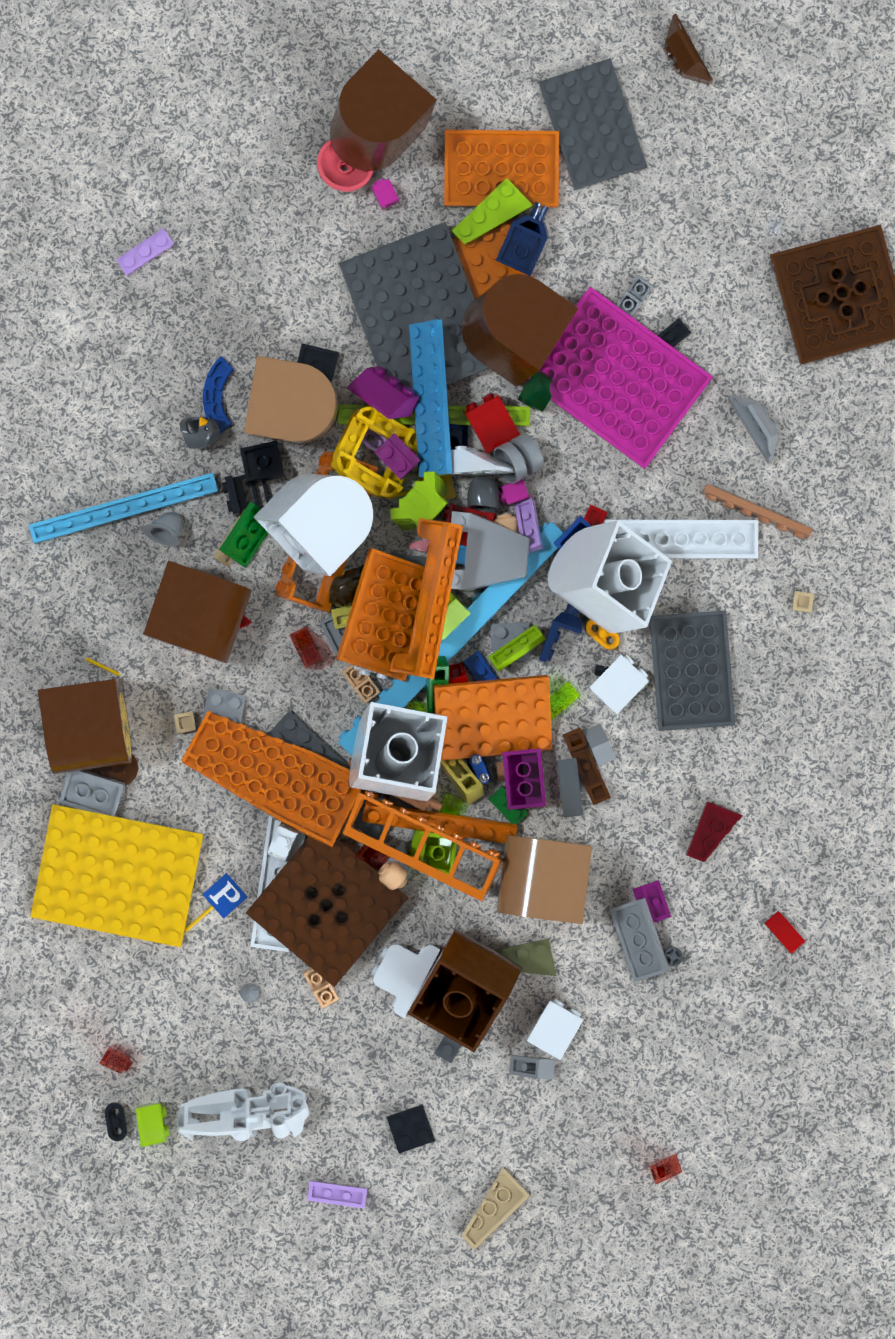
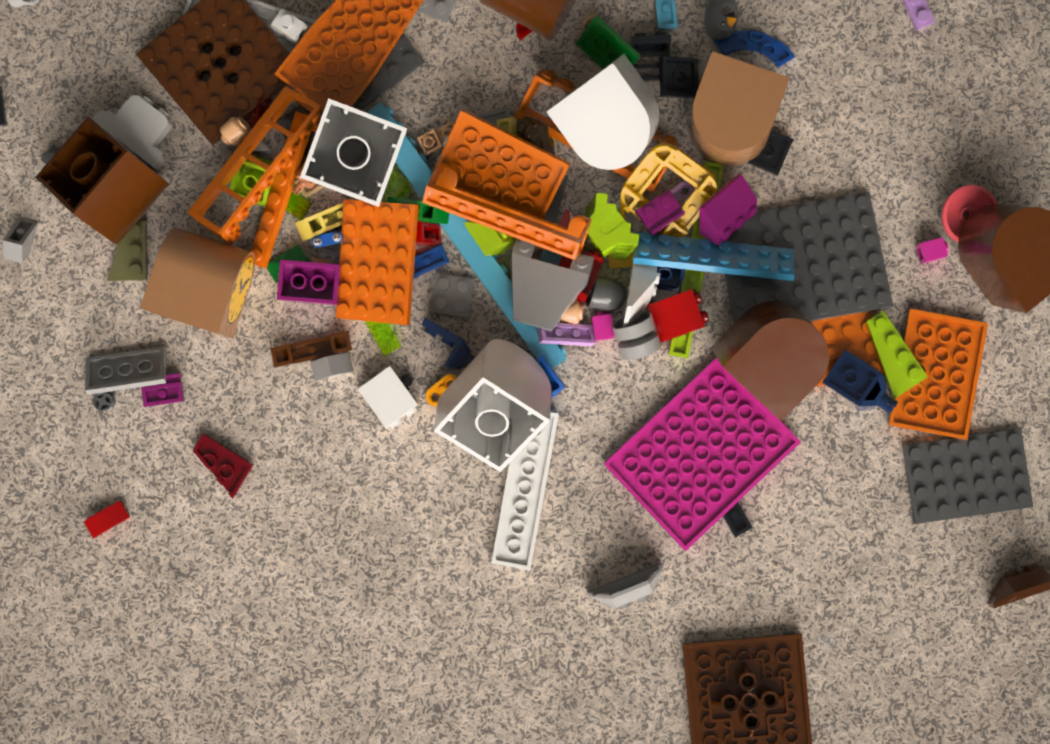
camera: 105 degrees right, 0 degrees up
clear red slope [289,627,323,669] -> none
light nougat slope [303,968,339,1008] -> none
dark grey piece [481,756,498,782] -> none
lime plate [488,625,546,672] -> none
dark green slope [518,371,553,412] -> none
white panel [526,999,583,1060] -> none
dark grey slope [557,758,583,818] -> none
red plate [584,504,608,526] -> none
light grey slope [616,275,654,317] -> none
dark grey plate [650,610,735,731] -> none
nougat plate [702,484,813,540] -> none
tan plate [792,591,814,613] -> none

